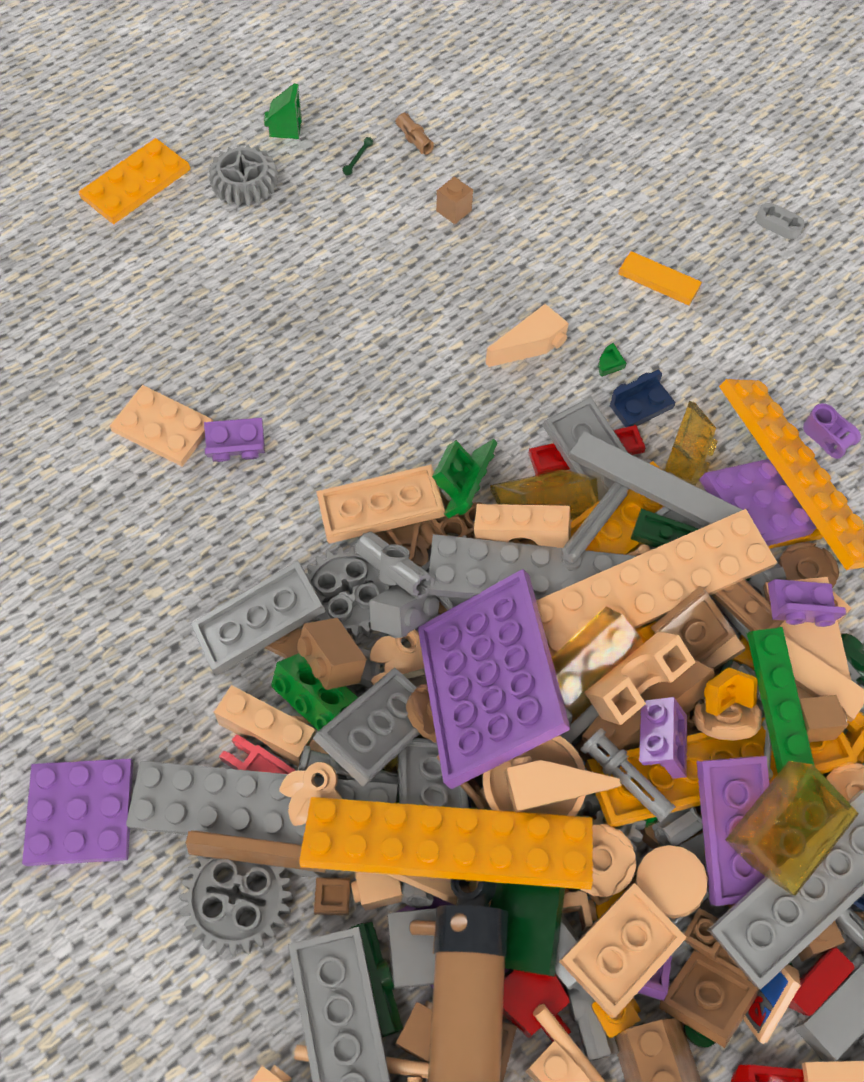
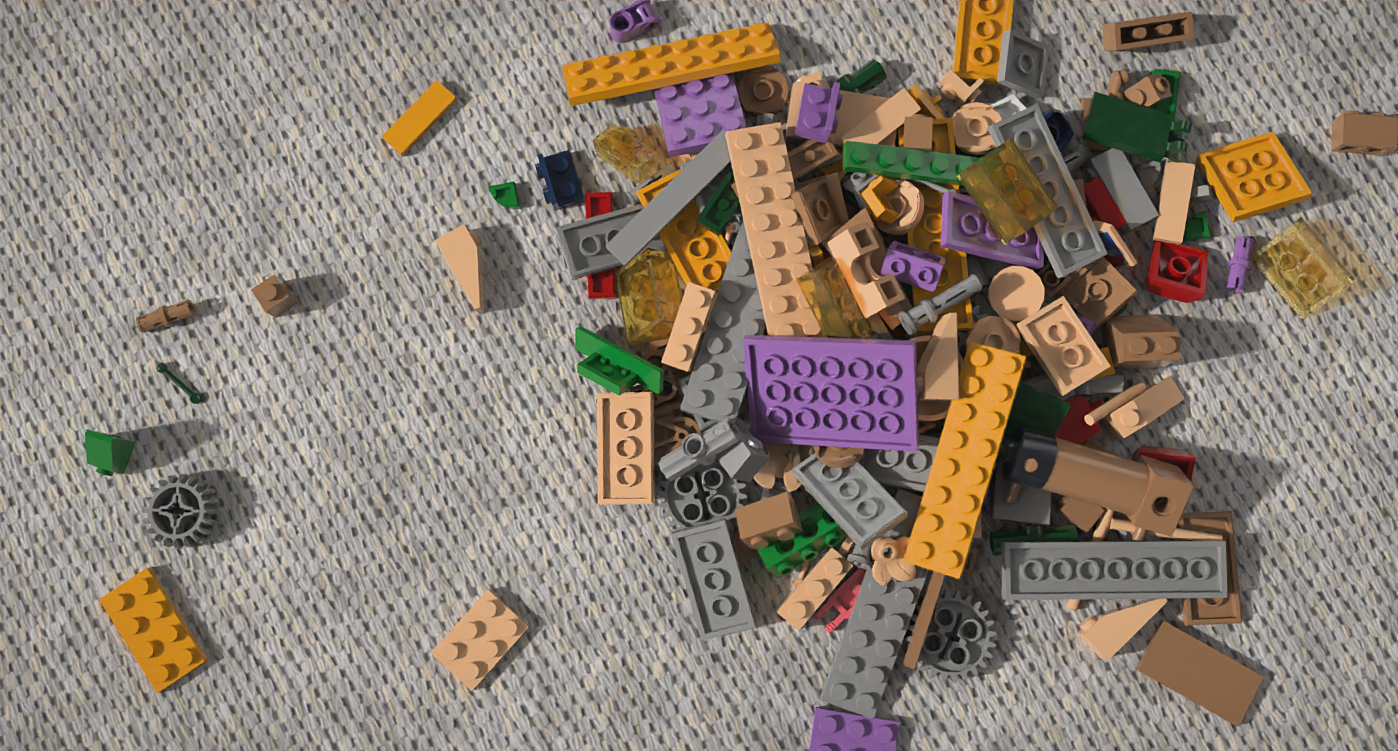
camera: 75 degrees left, 20 degrees up
medium lavender bracket [204,418,265,462] -> none
light grey axle [561,482,629,563] -> none

